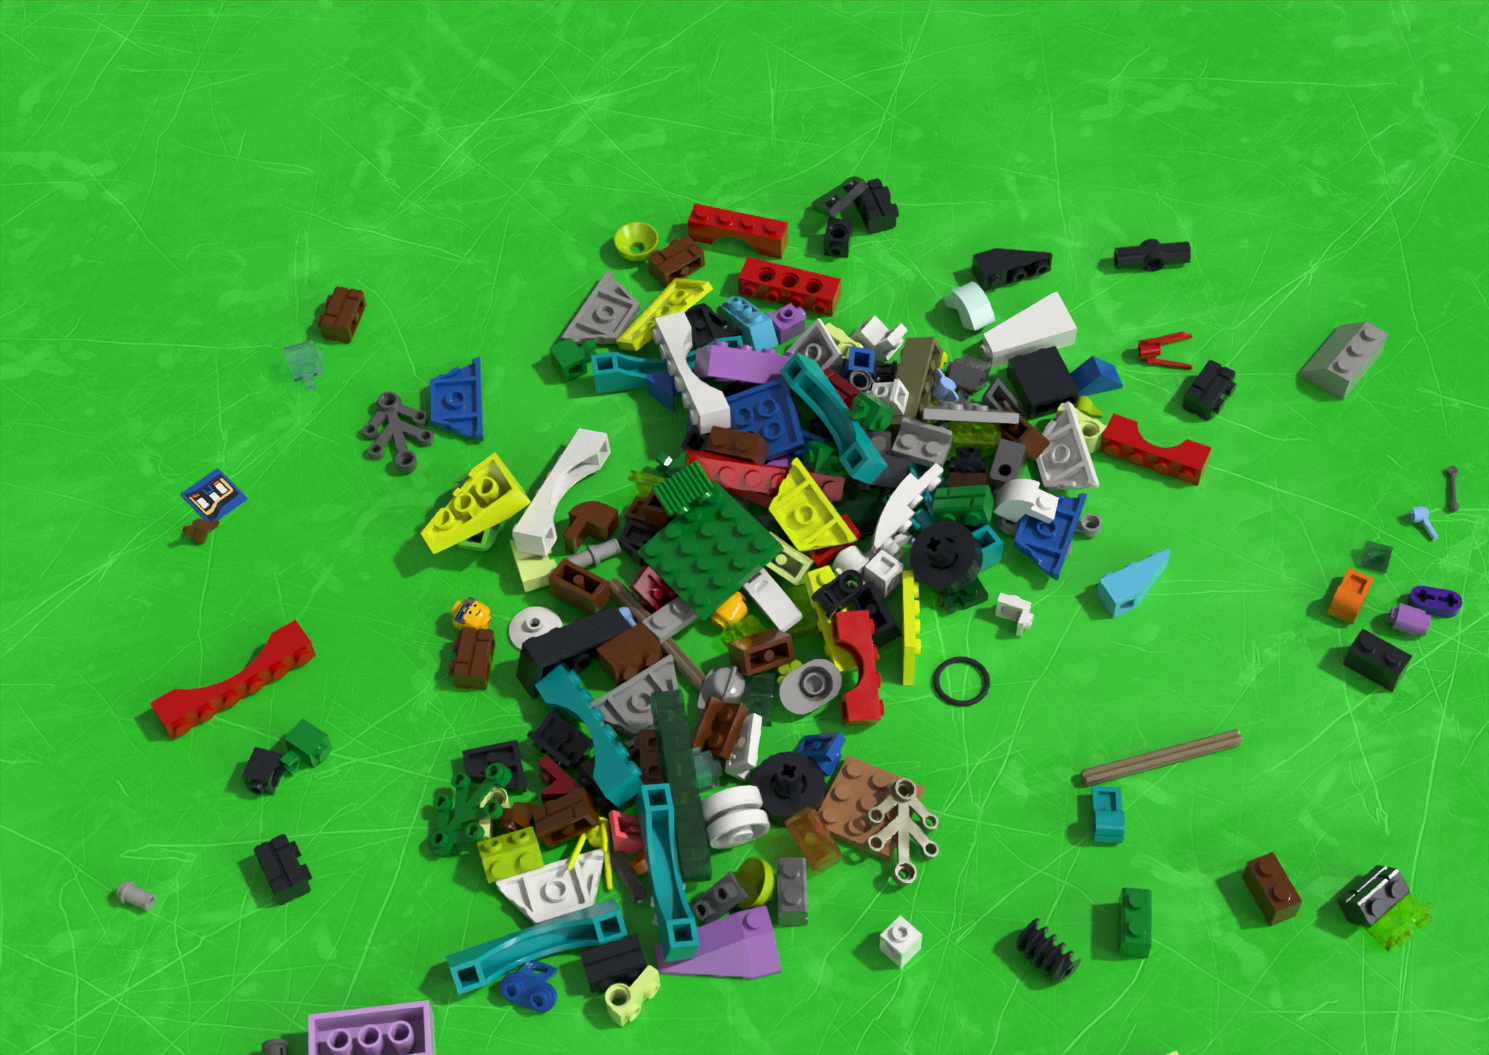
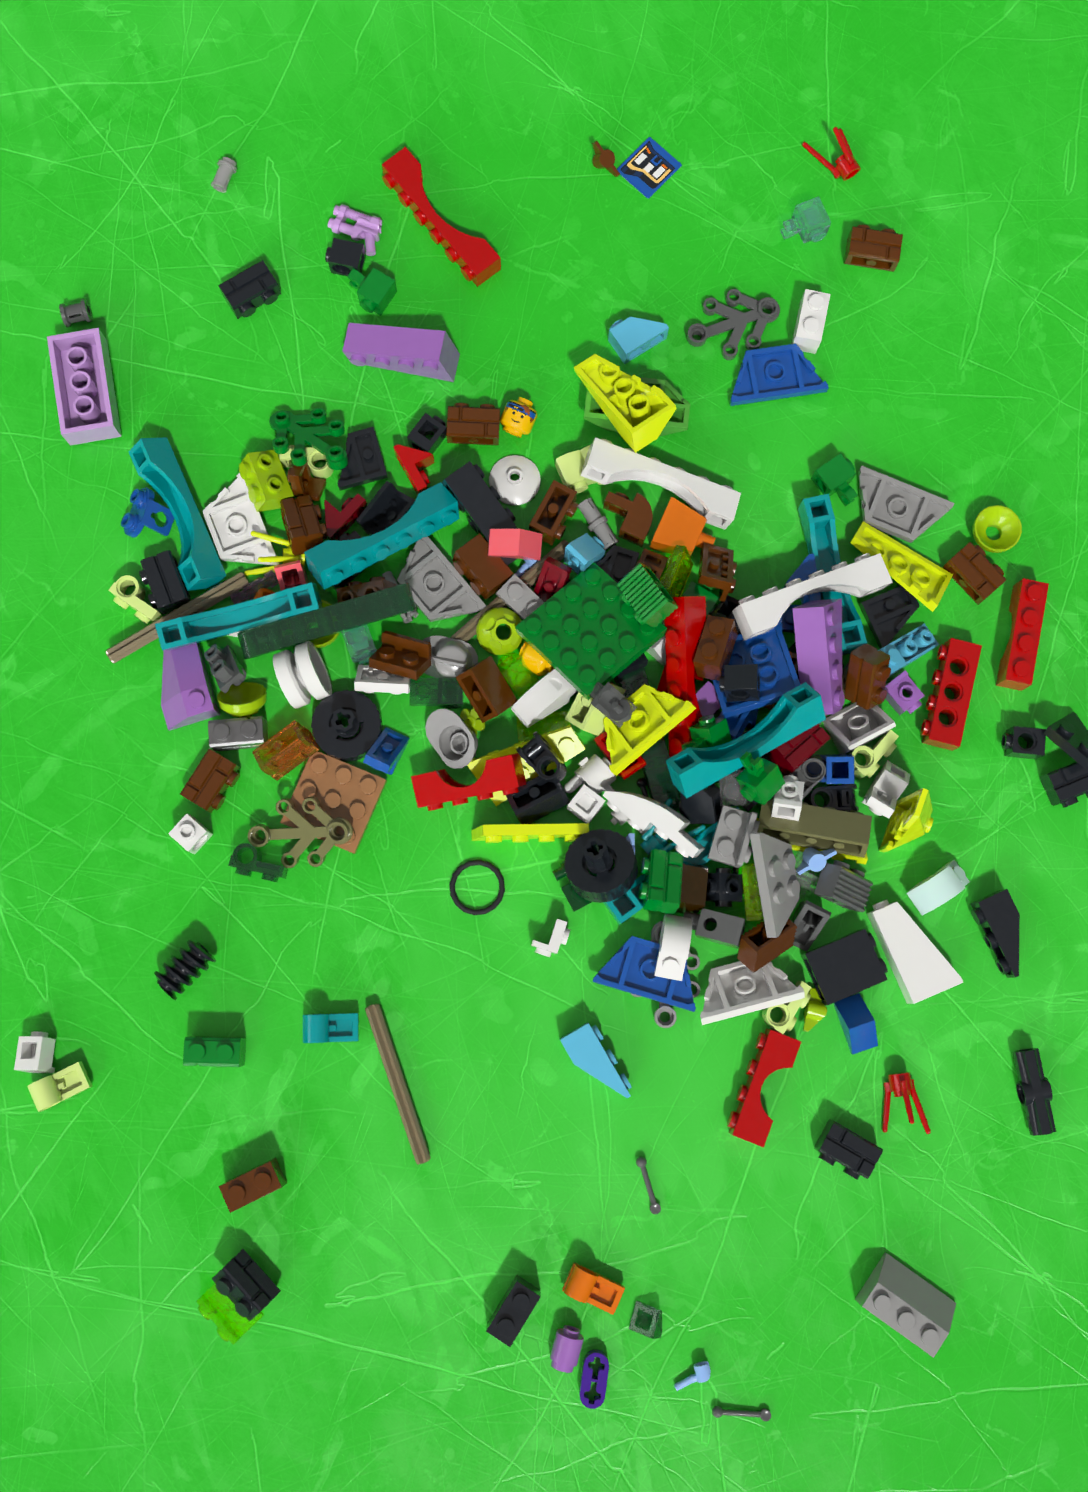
camera: 80 degrees right, 25 degrees up
none -> dark tan axle [105,572,249,663]
none -> reddish brown brick [180,749,240,813]
none -> clear green plate [229,843,288,882]
none -> lavender piece [328,204,382,256]
none -> medium lavender wedge [342,323,460,382]
none -> red slope [393,444,434,495]
none -> black brick [407,413,447,454]
none -> lime piece [476,607,523,655]
none -> coral slope [488,529,542,561]
none -> medium azure slope [564,533,605,575]
none -> dark grey hips [590,682,637,728]
none -> medium azure slope [608,317,669,364]
none -> dark grey hinge [636,1157,661,1214]
none -> orange torso [650,497,716,558]
none -> reddish brown bracket [698,543,737,602]
none -> black brick [719,664,760,702]
none -> white brick [792,289,831,354]
none -> red plant [802,127,861,181]
none -> reddish brown brick [844,644,891,710]
none -> neon yellow wedge [879,788,933,853]

